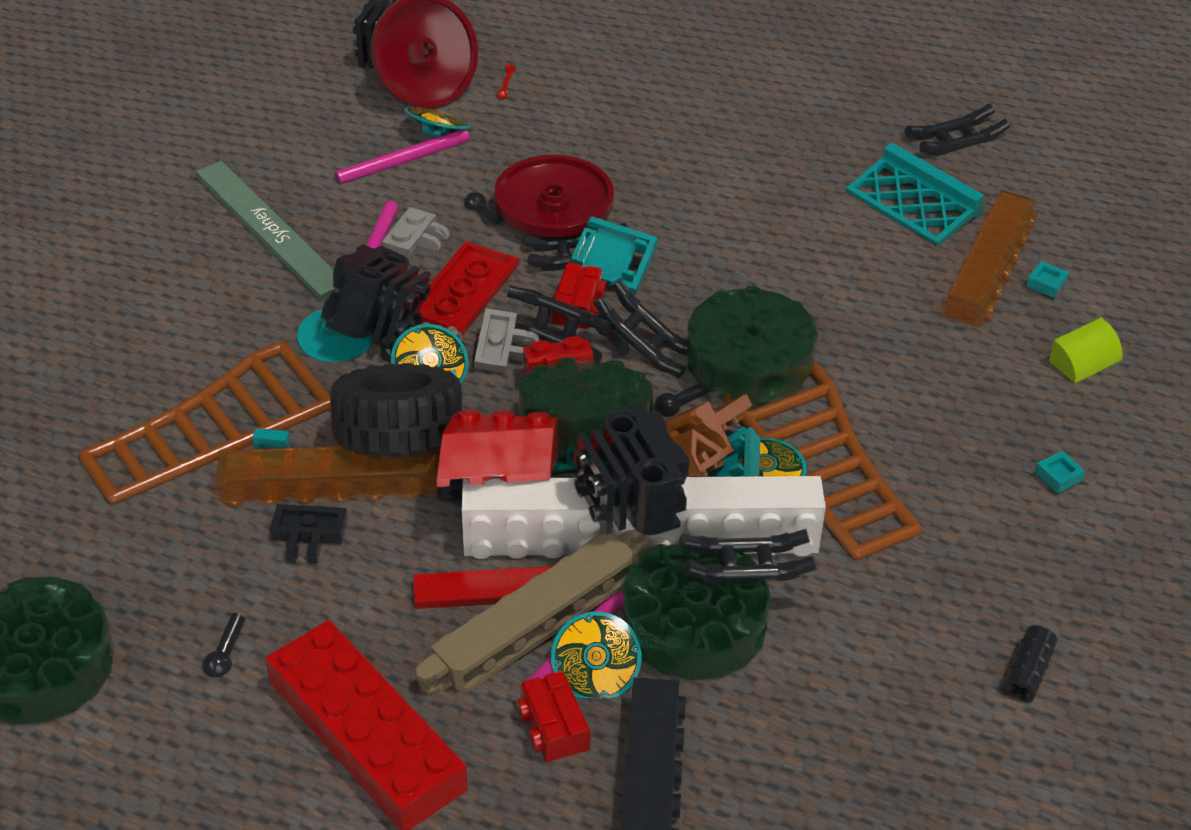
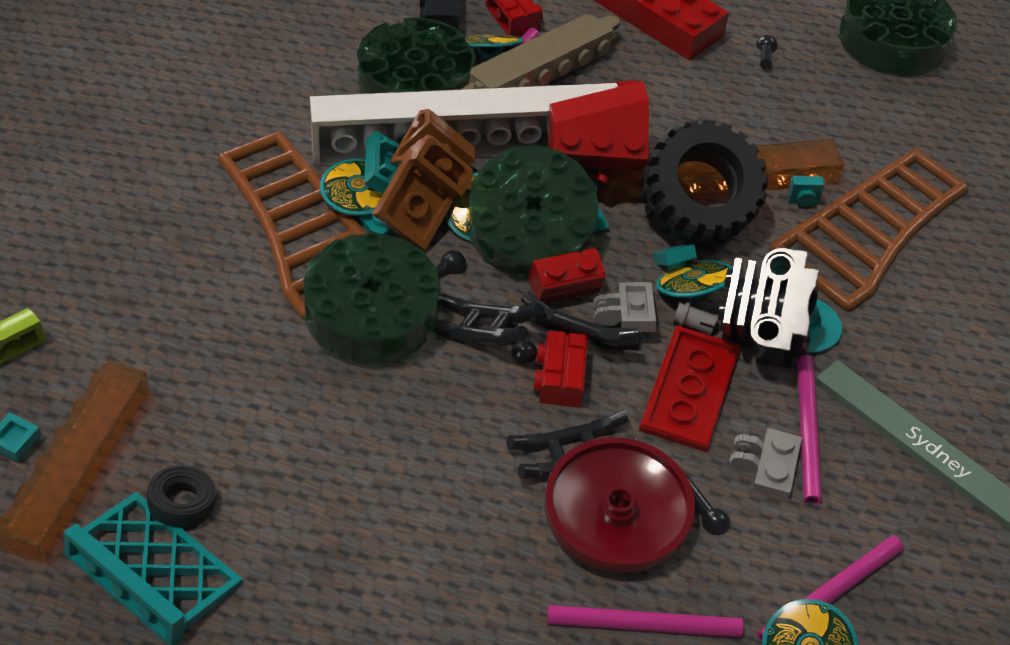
camera: 170 degrees right, 5 degrees up
black hinge [270,504,348,564] -> none
teal container [571,217,658,295] -> none
black piece [574,403,690,535] -> none
black piece [679,528,817,584] -> none
black axle [1002,625,1058,703] -> none
teal plate [1035,450,1086,494] -> none
none -> black tyre [146,465,216,527]
none -> dark pink piece [547,605,743,638]

